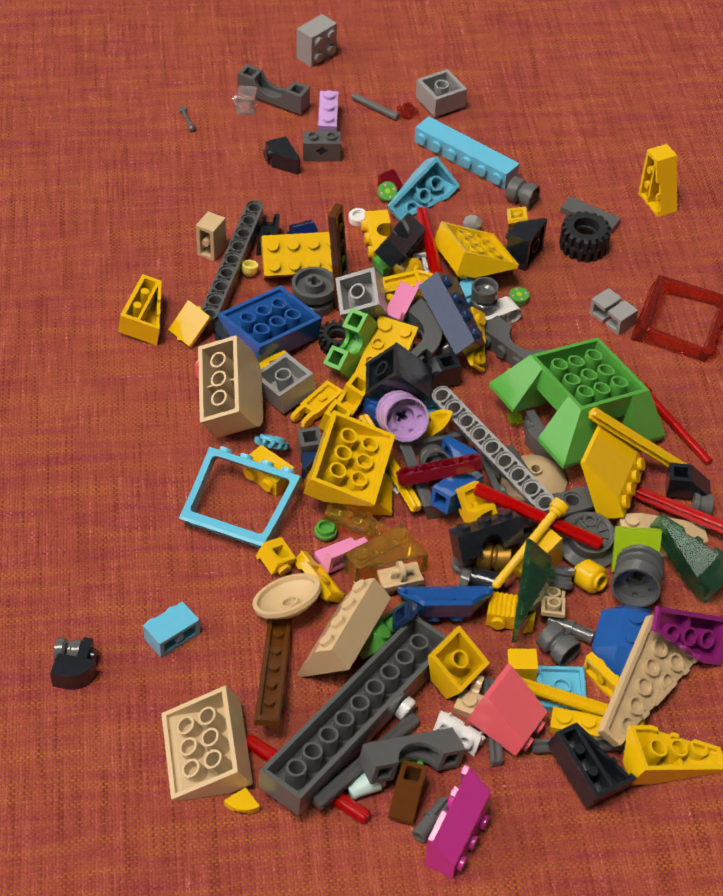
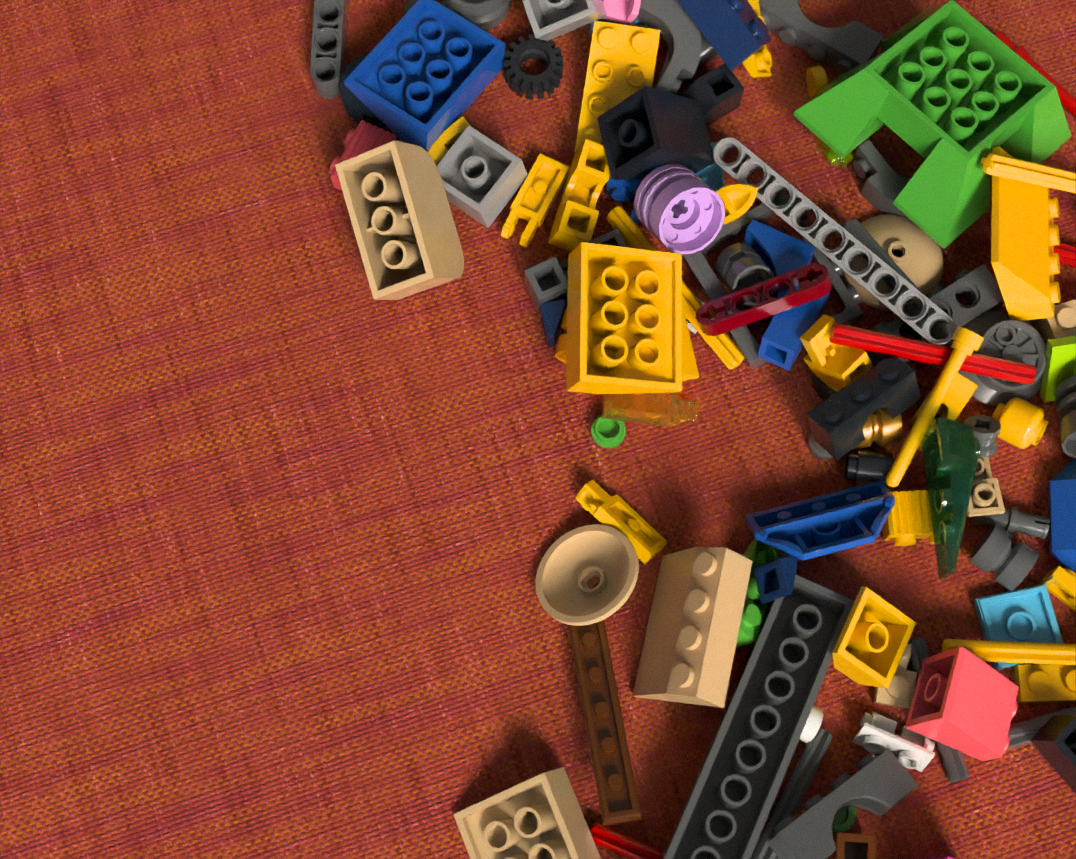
camera: 10 degrees left, 25 degrees up
black brick [50,637,98,690] -> none
dark grey wheel [54,637,83,660] -> none
yellow wedge [118,274,162,346] -> none
medium azure brick [143,601,200,658] -> none
yellow piece [168,300,212,348] -> none
medium azure windscreen [179,446,303,548] -> none
yellow brick [243,445,294,497] -> none
medium azure gear [254,434,289,450] -> none
yellow brick [256,537,296,576] -> none
bright pink panel [314,537,369,574] -> none
bright green arch [323,308,378,379] -> none
clear yellow wedge [344,524,428,583] -> none
tan hips [377,560,424,595] -> none
dark grey tile [458,568,472,586] -> none
yellow panel [507,649,538,682] -> none

